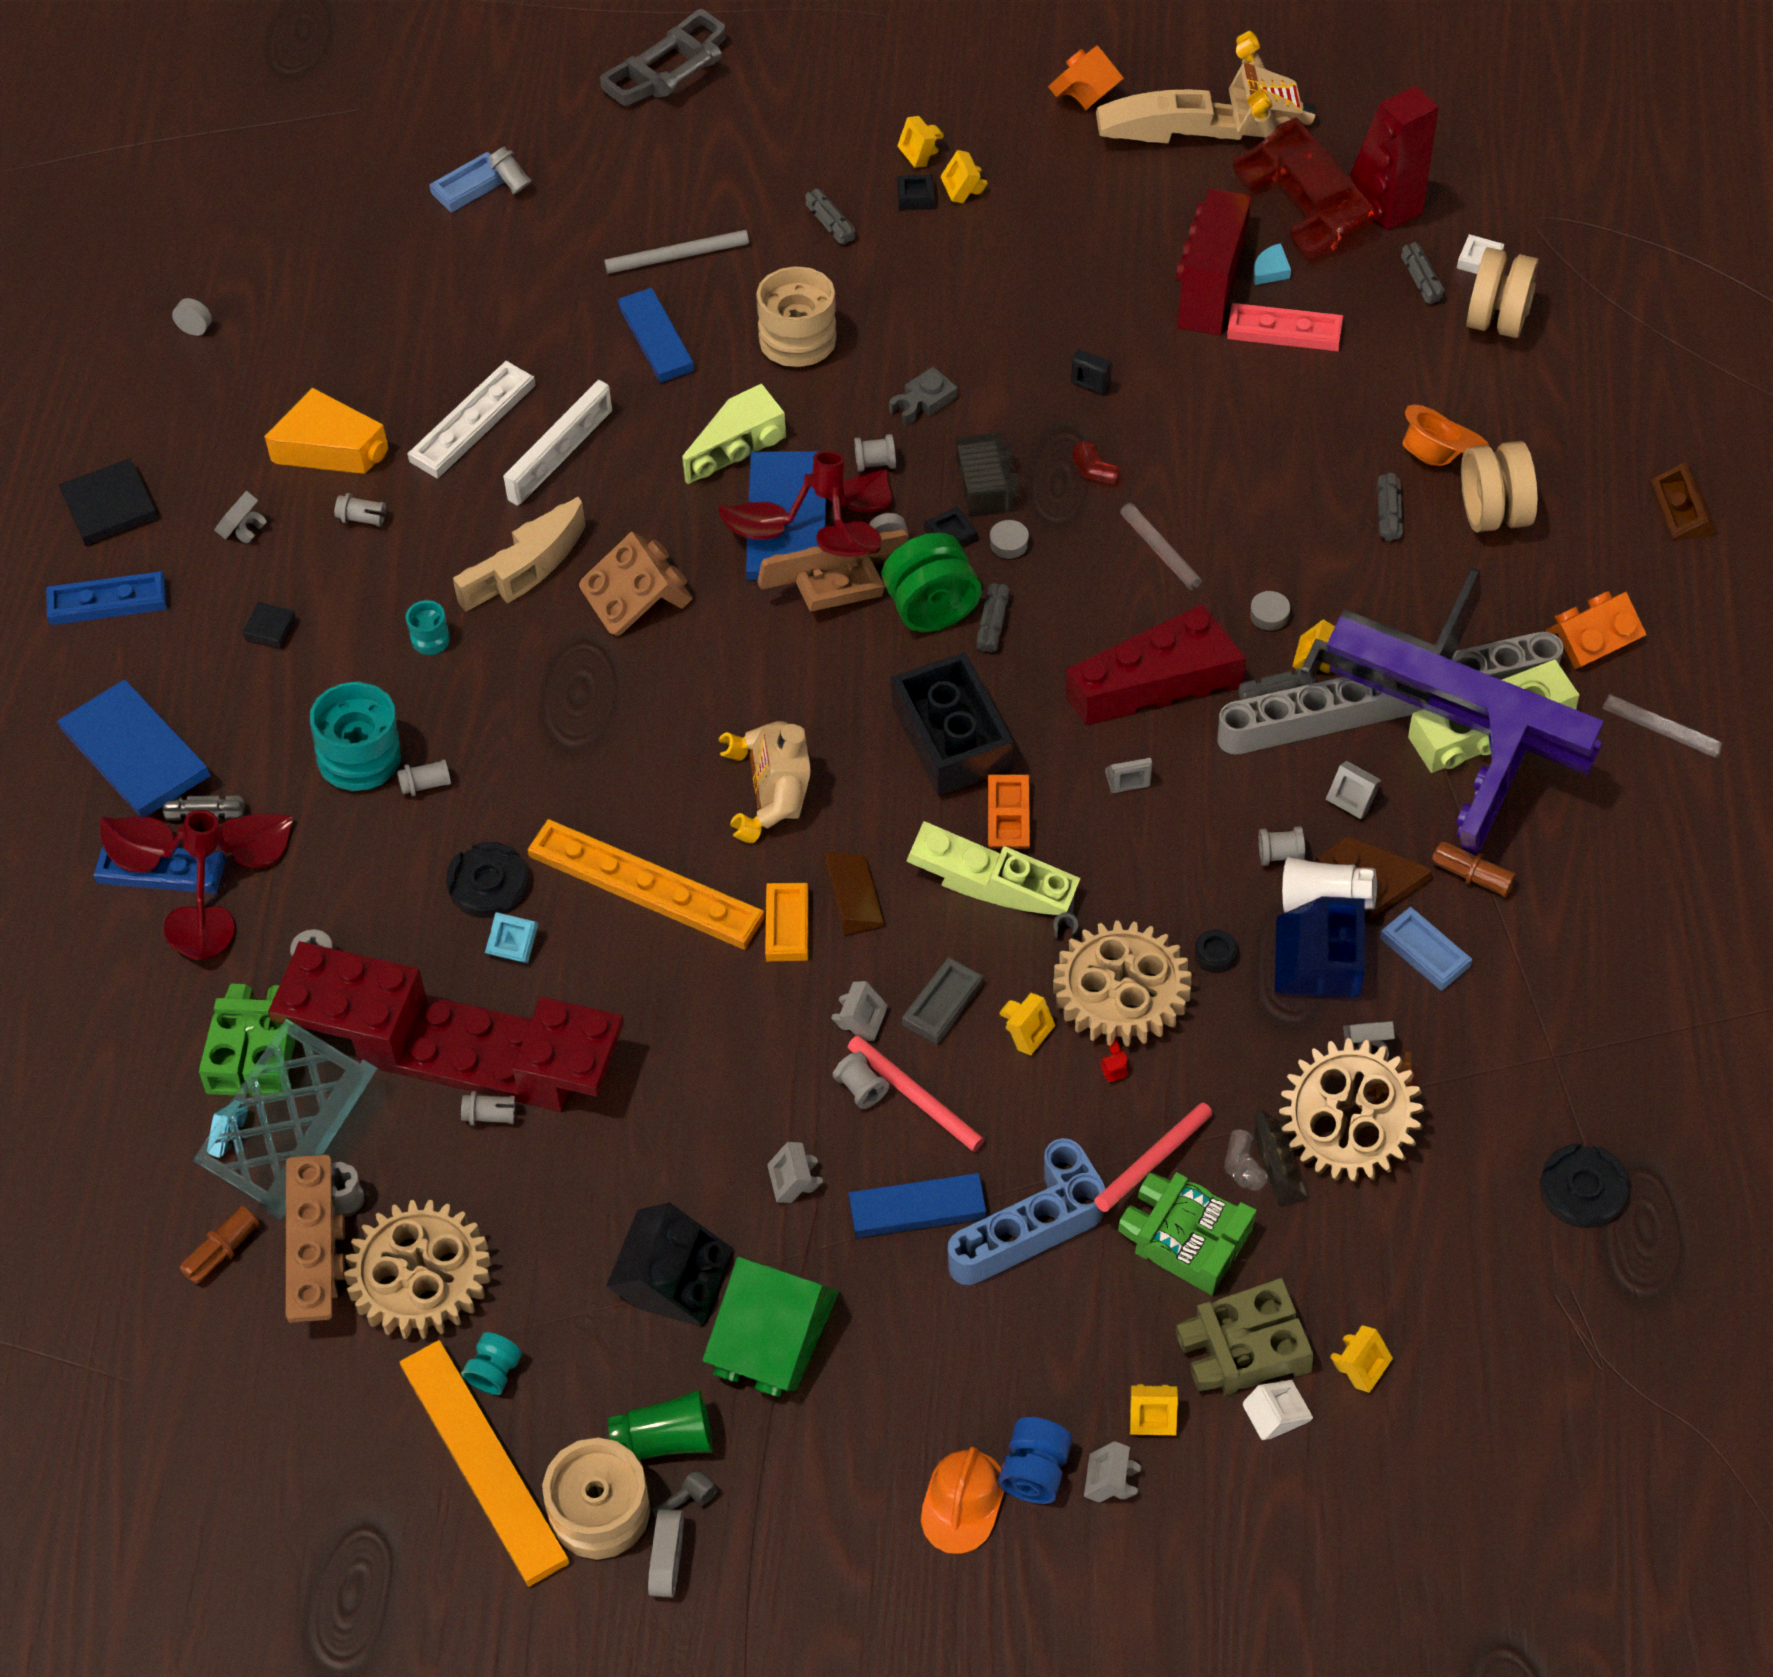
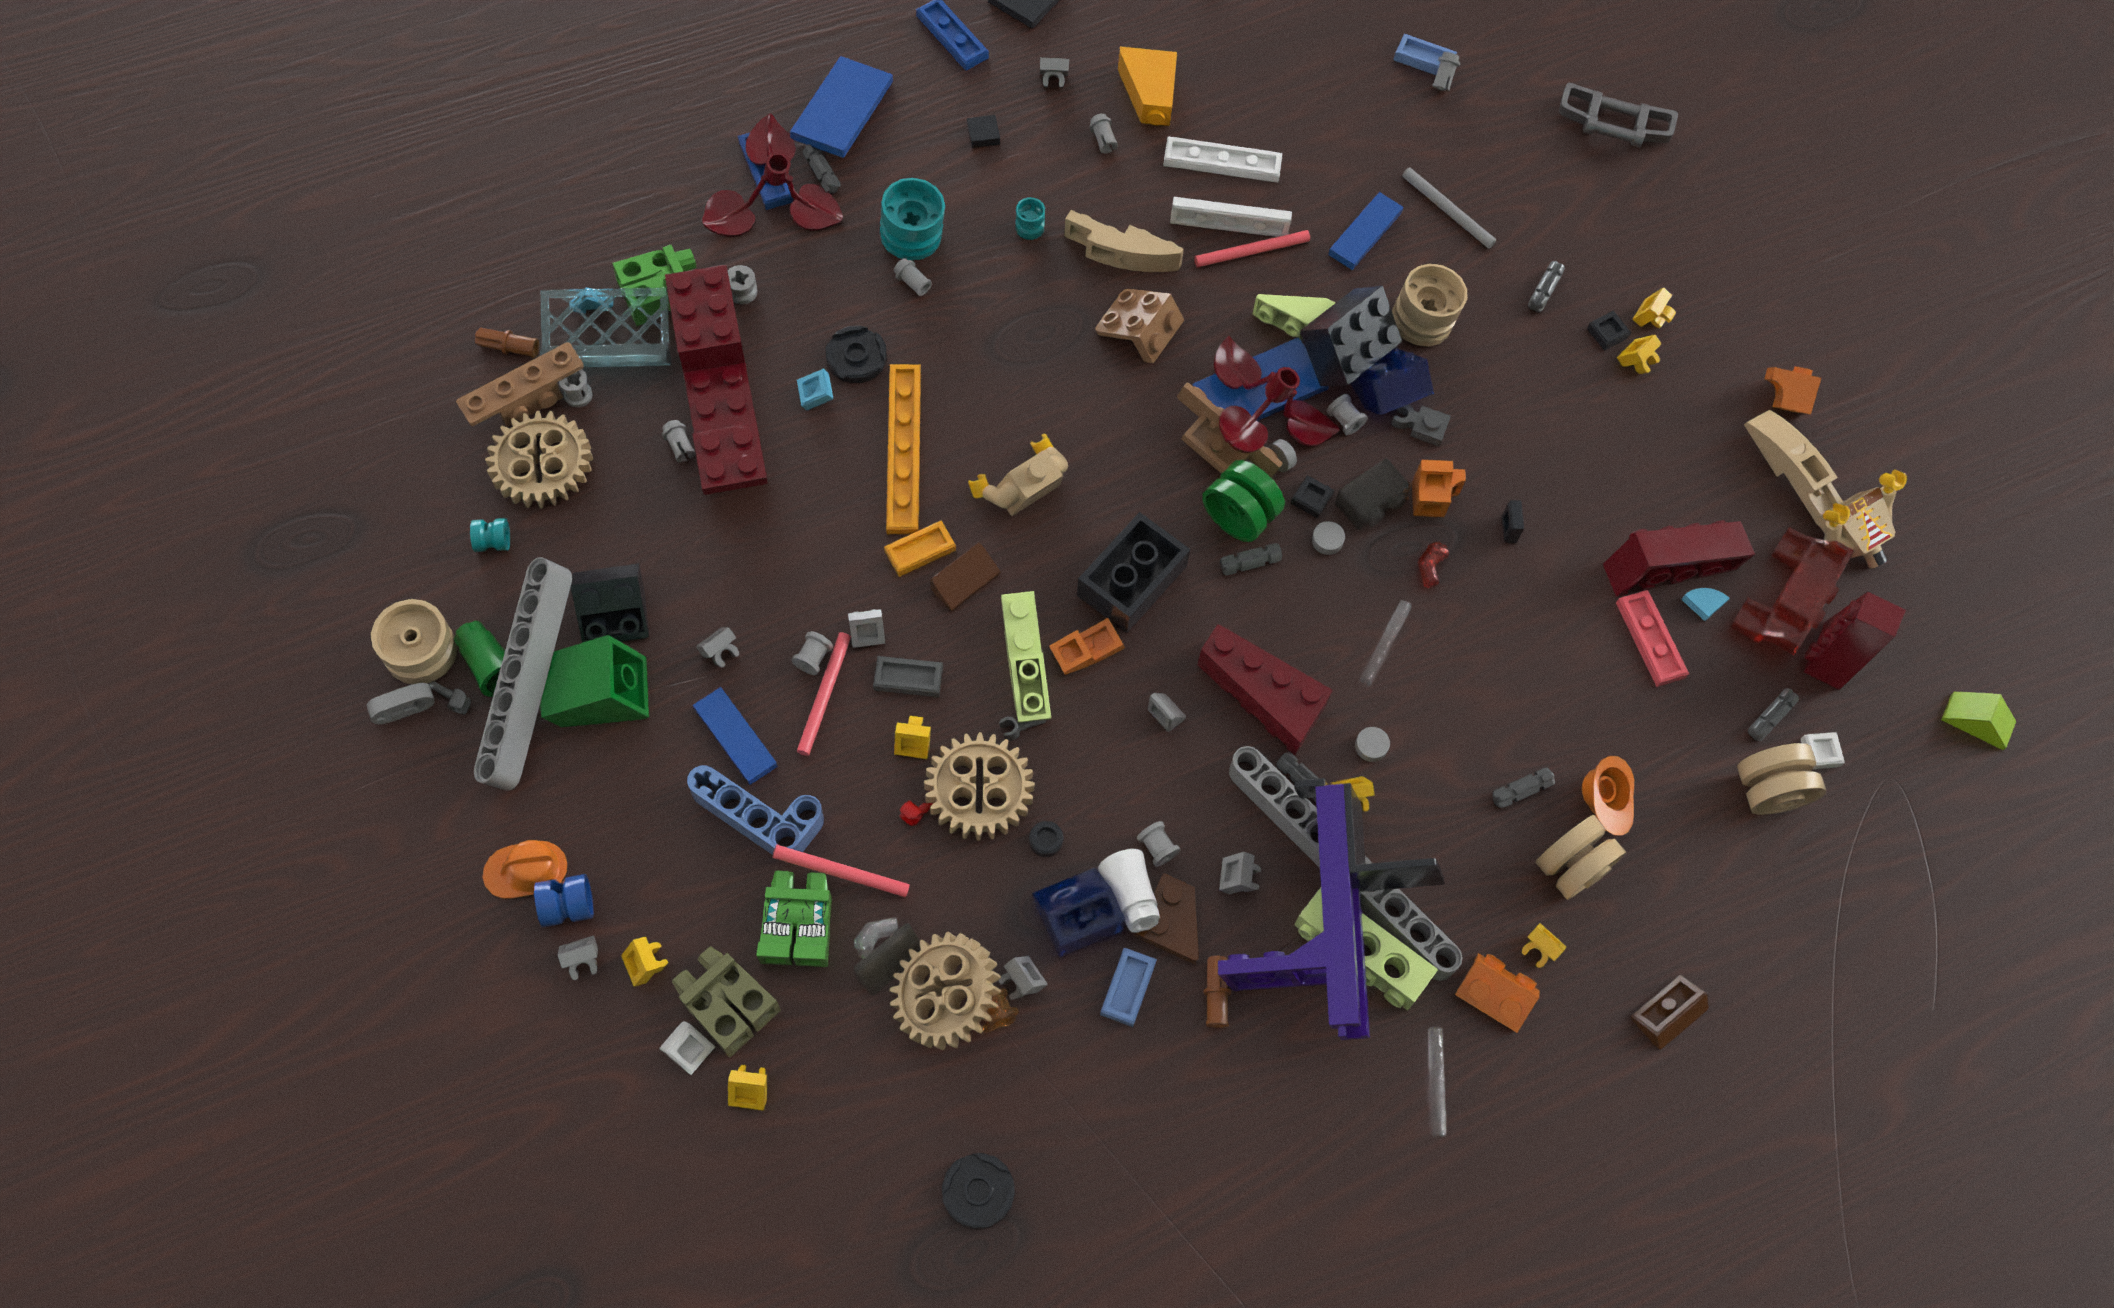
camera: 55 degrees right, 10 degrees up
light orange tile [399,1340,569,1587] -> none
none -> light grey beam [474,557,572,791]
none -> coral bar [1194,230,1310,268]
none -> black brick [1300,286,1402,386]
none -> clear blue slope [1350,347,1434,415]
none -> orange brick [1412,460,1466,517]
none -> yellow tile [1522,923,1567,968]
none -> lime slope [1941,691,2016,750]

